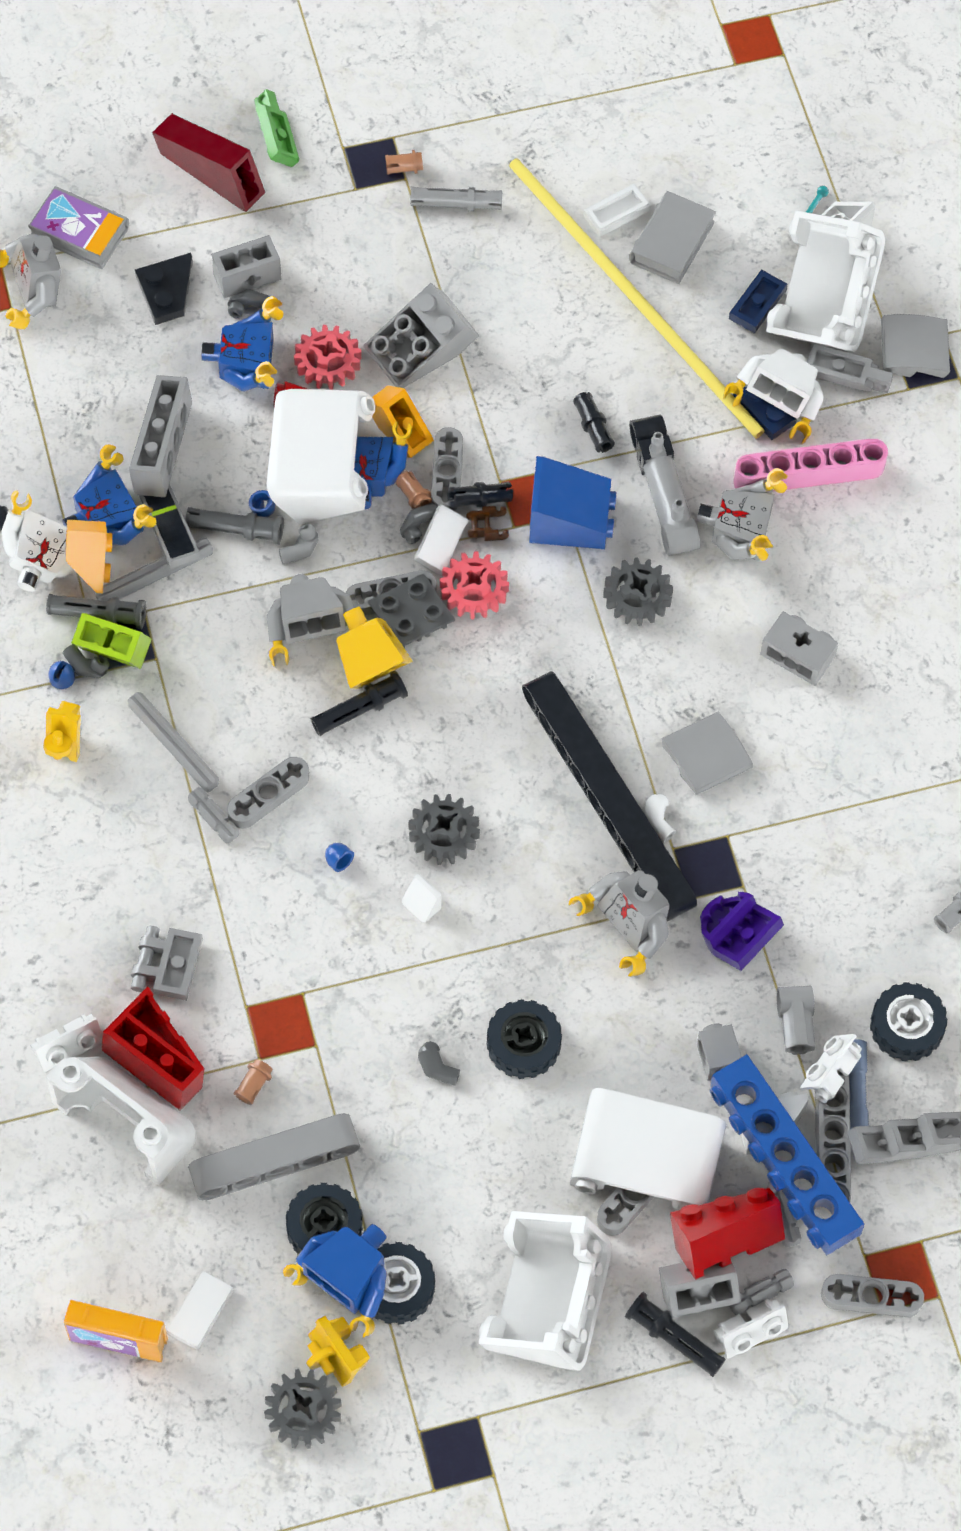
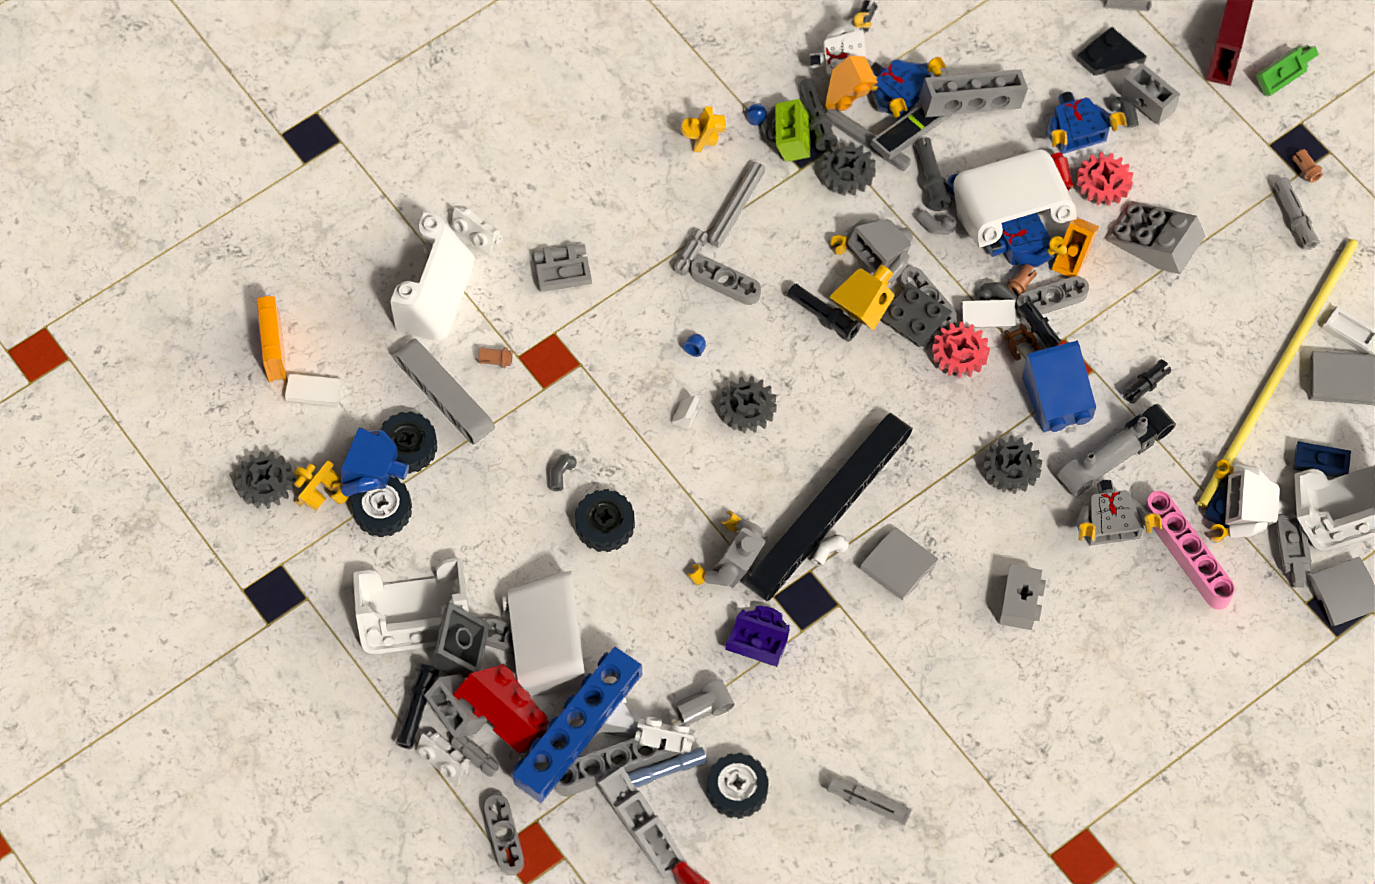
camera: 70 degrees right, 0 degrees up
red wedge [102,986,205,1111] -> none
light grey brick [697,1023,741,1081] -> none
none -> dark grey slope [434,602,490,678]
none -> dark grey gear [820,142,876,196]

